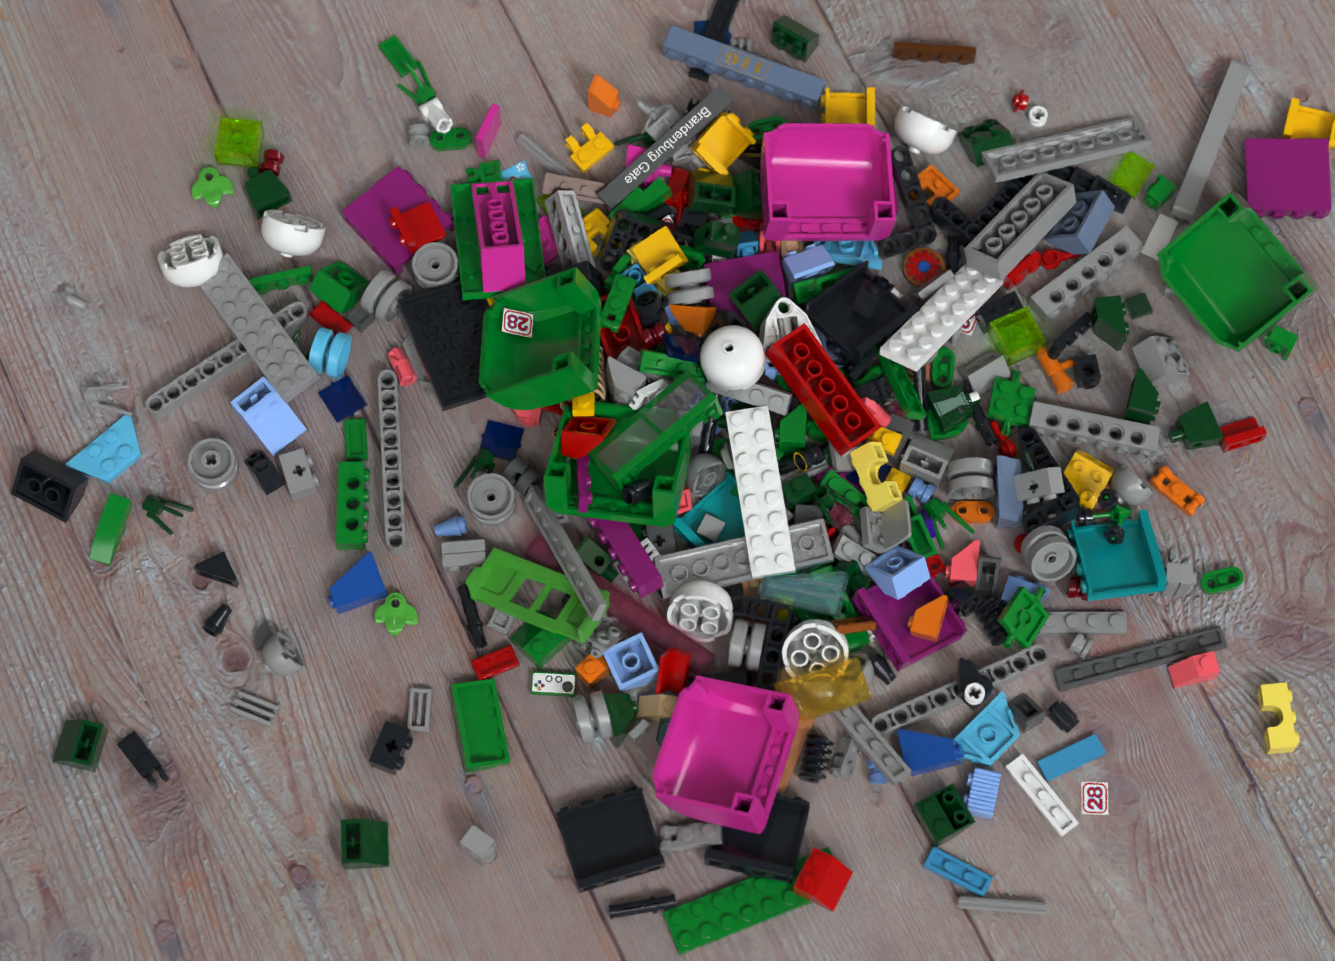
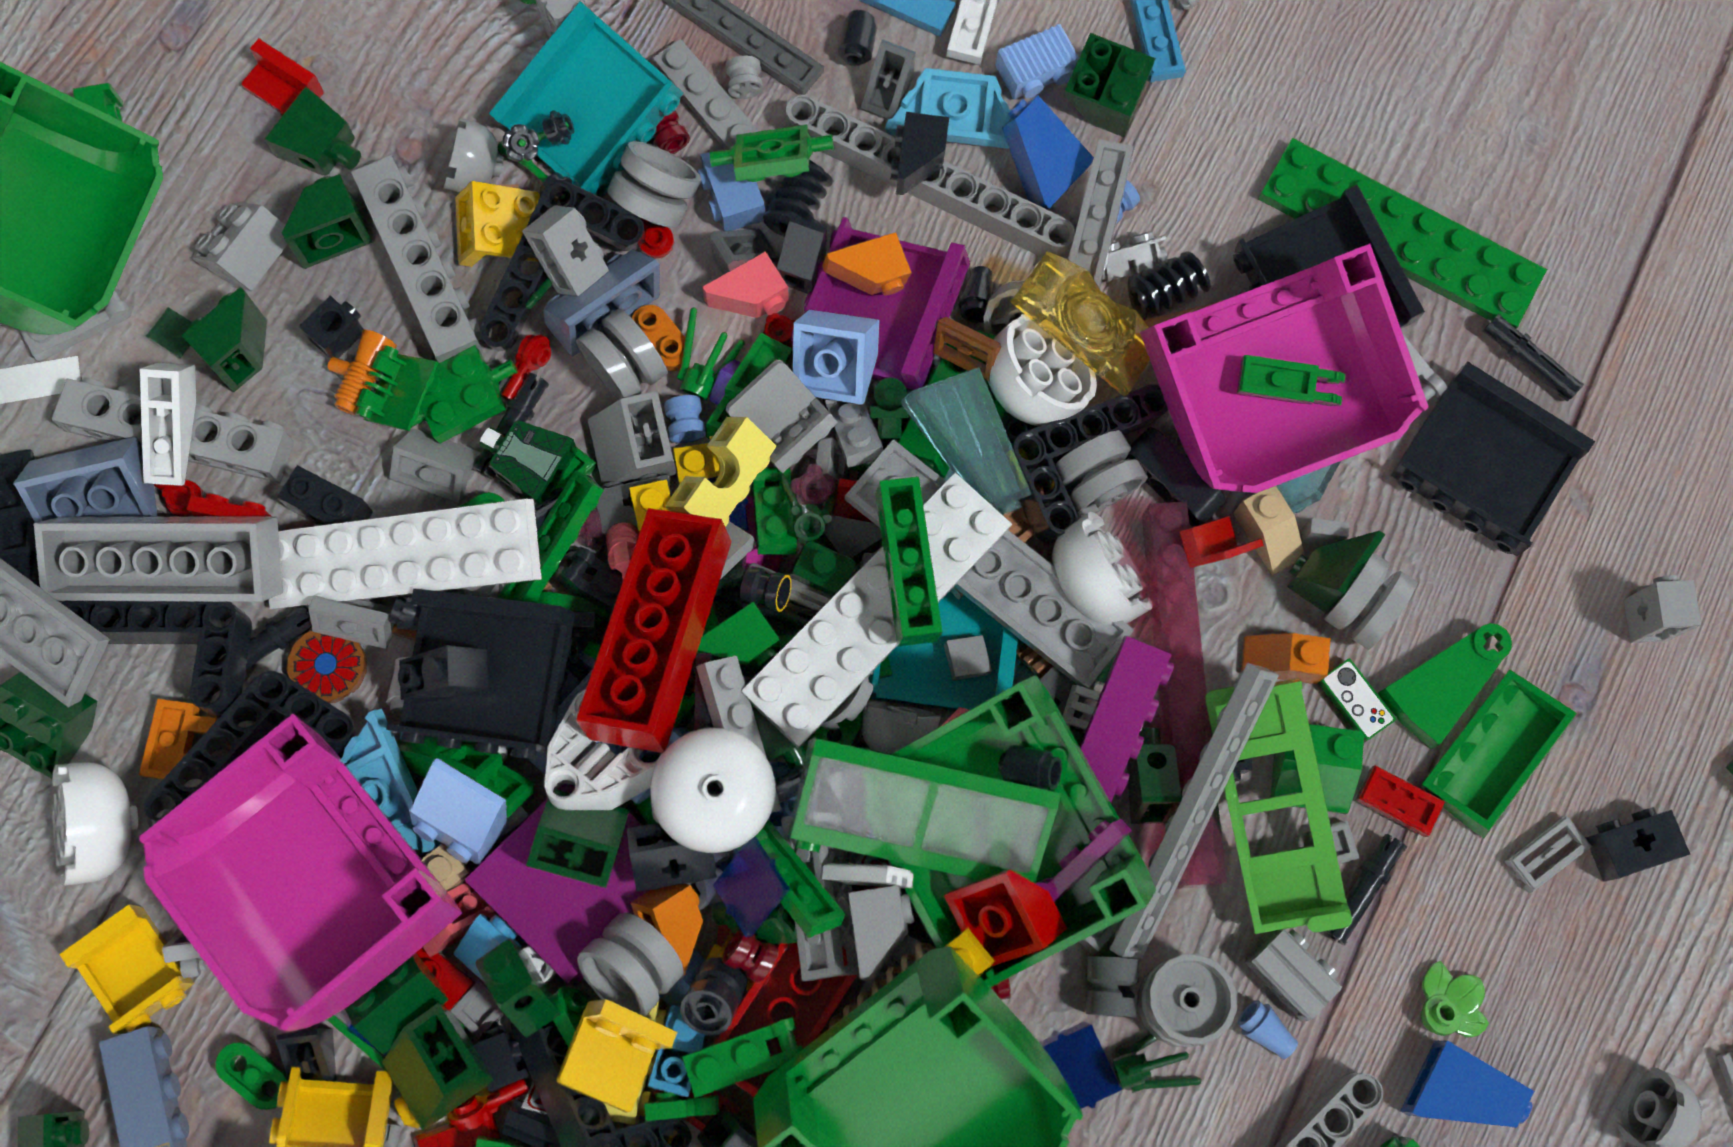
camera: 135 degrees left, 5 degrees up
light grey hinge [588,625,628,658] -> none
light blue slope [603,632,659,691] -> none
red slope [793,847,853,912] -> none
white bush [964,683,985,705] -> none
clear neon green brick [987,306,1046,366] -> none
black plate [1047,311,1093,360] -> none
orange plate [1148,465,1205,517] -> none
none -> white slope [140,363,196,486]
none -> green hinge [355,345,439,431]
none -> green brick [875,476,943,647]
none -> green hinge [1237,355,1345,406]
none -> green piece [1378,623,1512,749]

